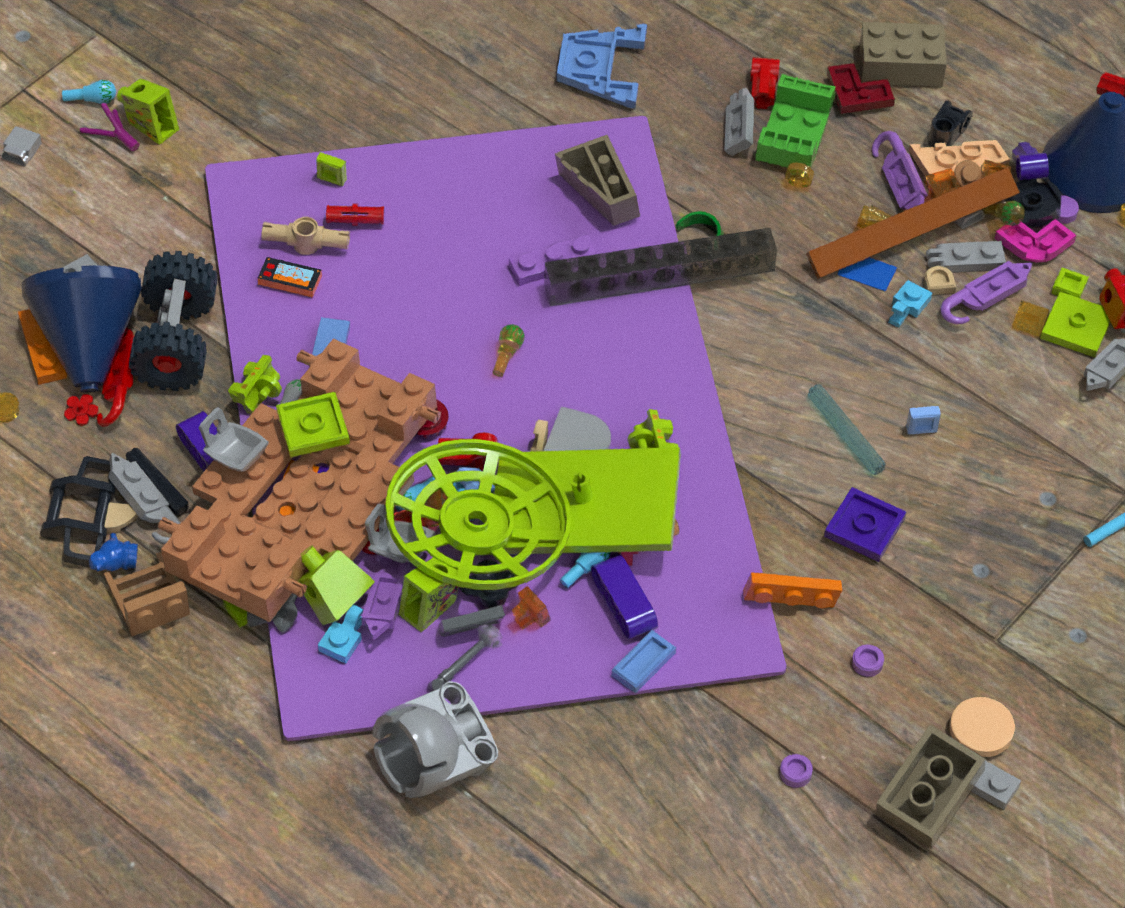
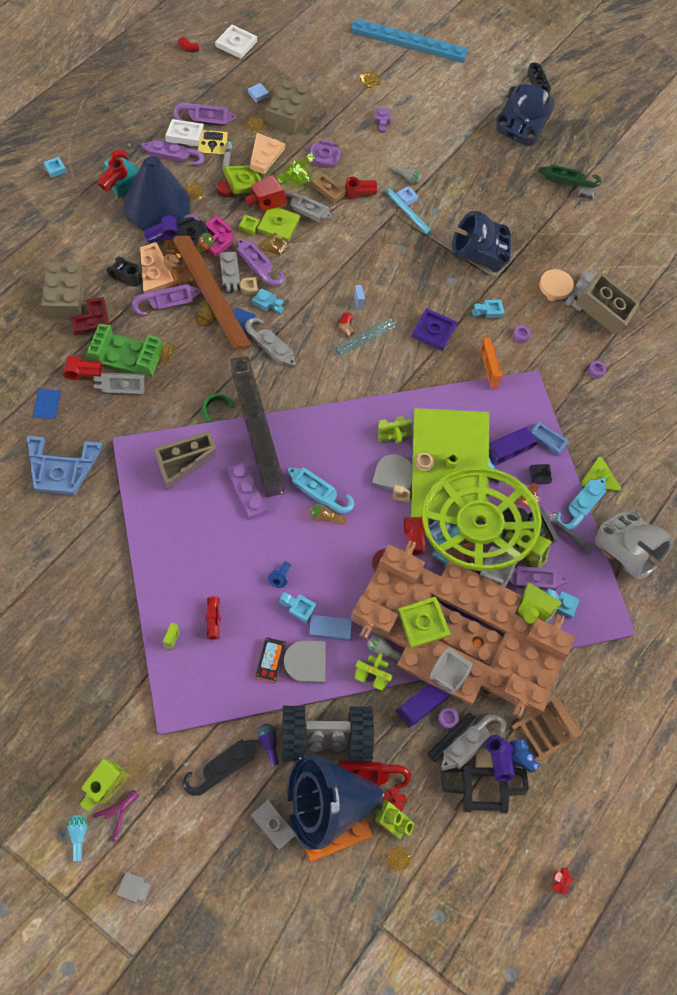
camera: 100 degrees left, 10 degrees up
tan pin [261,217,350,255] -> none
none -> blue sticker [33,389,61,419]
none -> black plate [183,739,260,796]
none -> light grey plate [245,318,296,367]
none -> blue plate [268,561,291,588]
none -> medium azure plate [279,592,317,623]
none -> light grey tile [284,641,326,684]
none -> medium azure plate [288,467,354,514]
none -> arm [339,312,355,338]
none -> lime hips [375,800,414,839]
none -> tan plate [415,452,434,472]
none -> medium lavender tile [437,707,459,730]
none -> dark blue piece [452,211,511,272]
none -> medium azure plate [472,300,505,318]
none -> dark purple piece [486,735,515,782]
none -> black tile [529,464,552,485]
none -> medium azure plate [555,478,607,530]
none -> lime piece [581,457,621,491]

